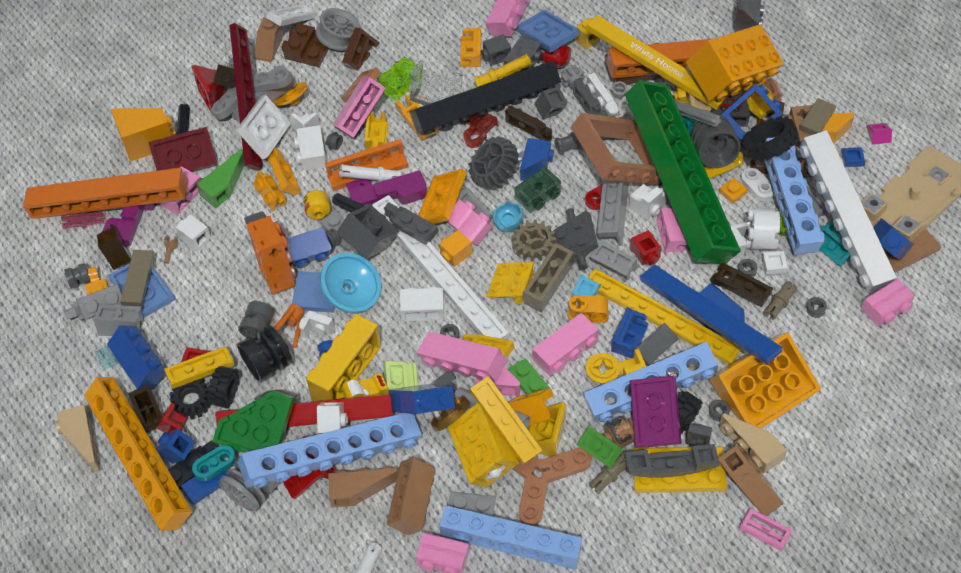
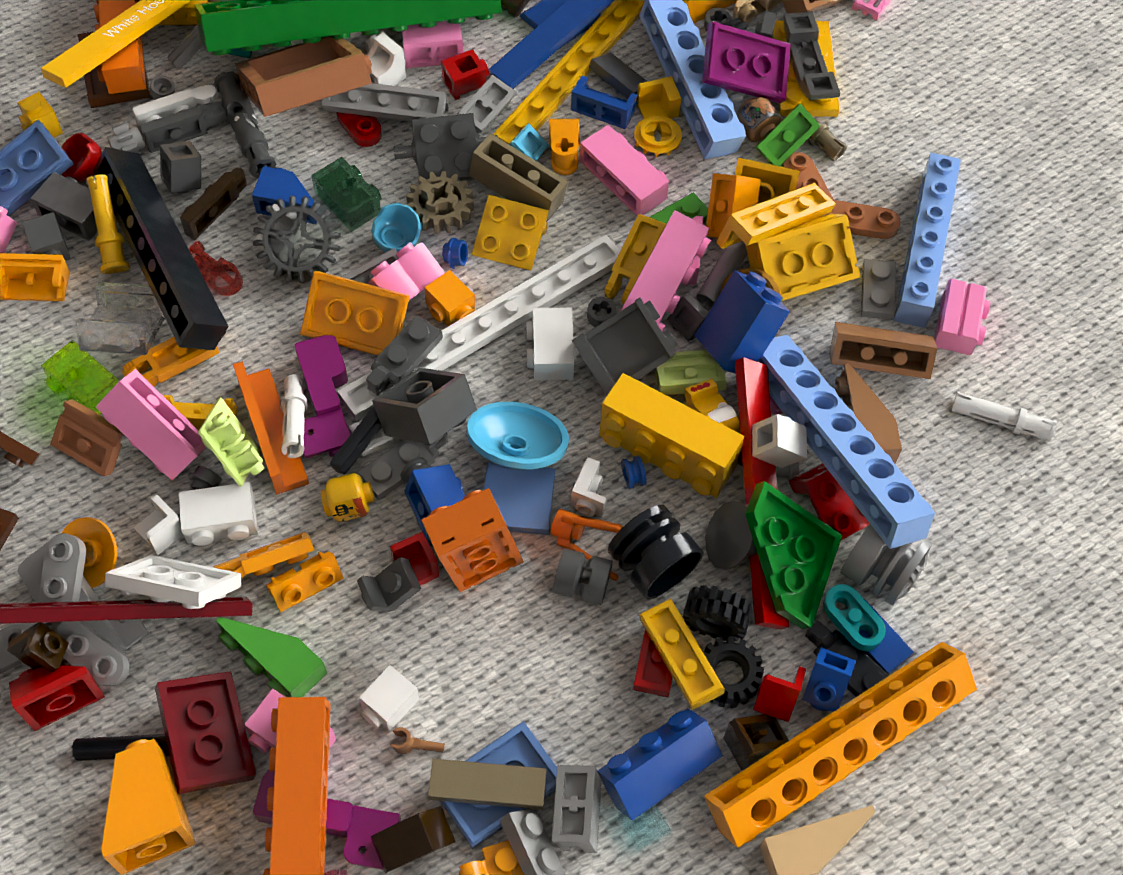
camera: 95 degrees left, 5 degrees up
none -> yellowish green hinge [198,397,264,487]
none -> blue plate [442,238,468,269]
none -> dark grey panel [572,298,678,396]

